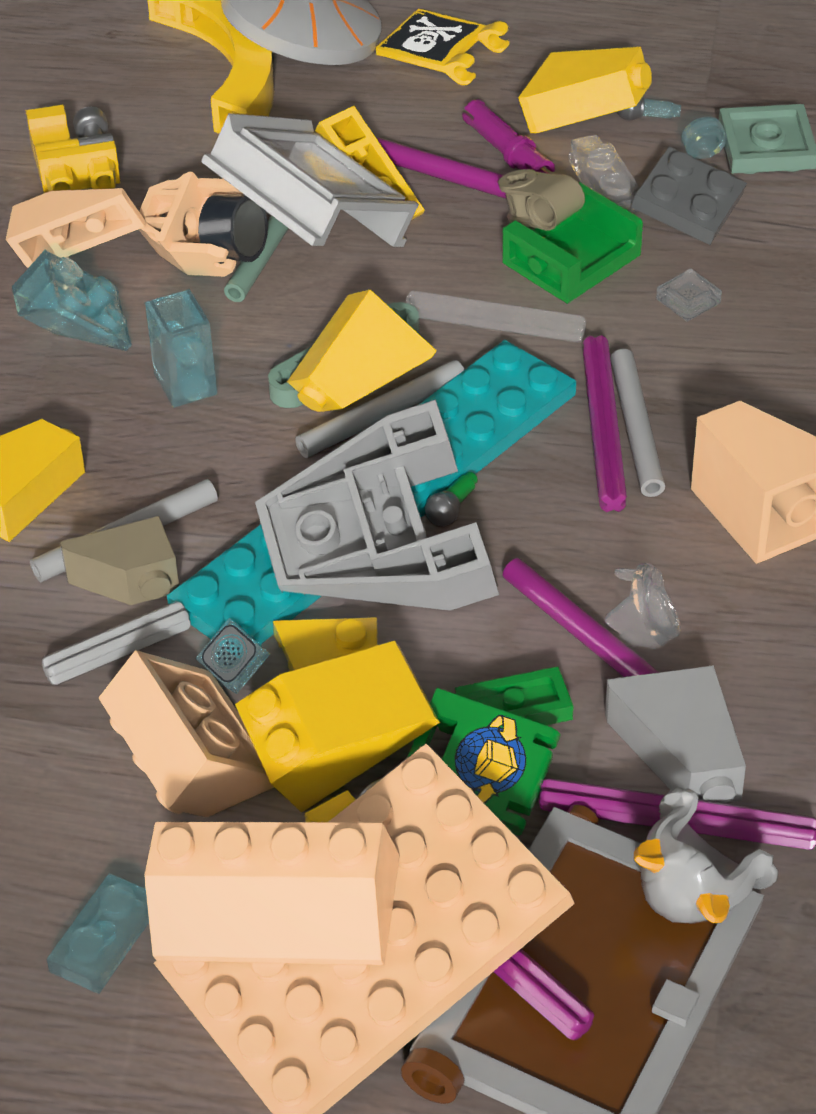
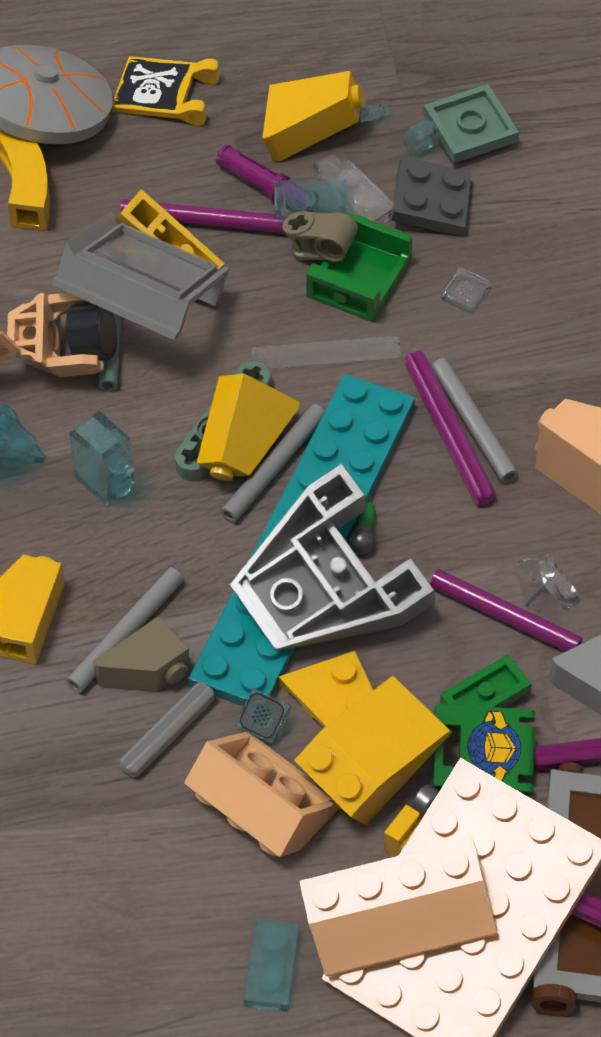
camera: 20 degrees left, 10 degrees up
none -> clear light blue plate [274,178,347,219]

